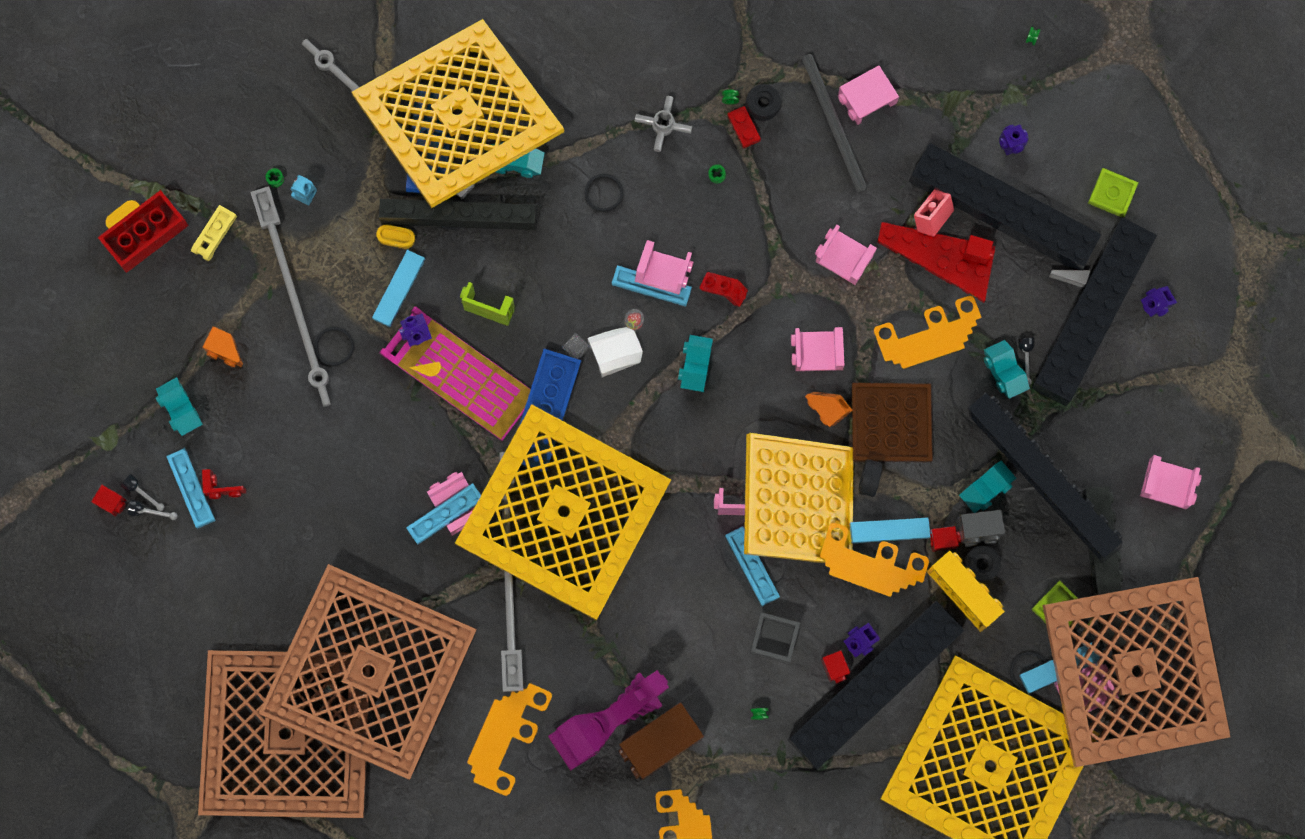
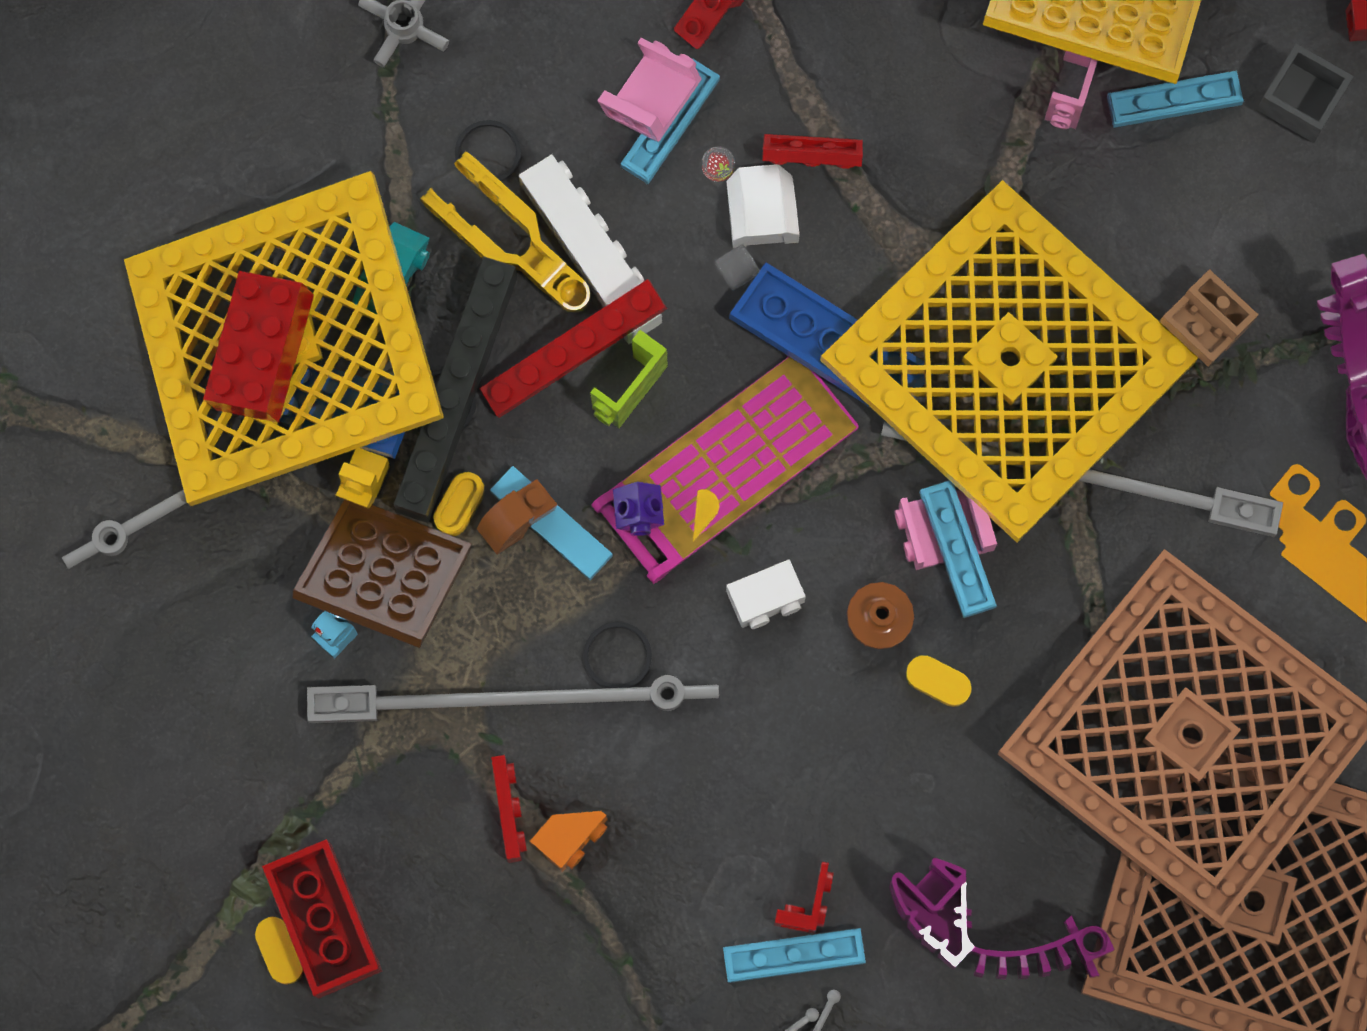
camera: 70 degrees left, 0 degrees up
teal brick [156,377,203,436] -> none
light yellow plate [191,205,237,261] -> none
green bush [265,168,284,188] -> none
teal brick [678,335,713,392] -> none
none -> red brick [203,271,314,423]
none -> reddish brown plate [292,499,472,648]
none -> yellow brick [336,448,390,508]
none -> yellow piece [420,151,591,313]
none -> dark orange brick [477,479,558,555]
none -> red plate [480,279,668,418]
none -> red plate [491,755,527,863]
none -> white brick [519,154,662,345]
none -> white brick [726,559,806,629]
none -> red plate [762,134,863,169]
none -> dark orange piece [846,582,914,650]
none -> magenta piece [889,858,1115,980]
none -> yellow tile [906,656,971,707]
none -> medium nougat brick [1159,269,1259,367]

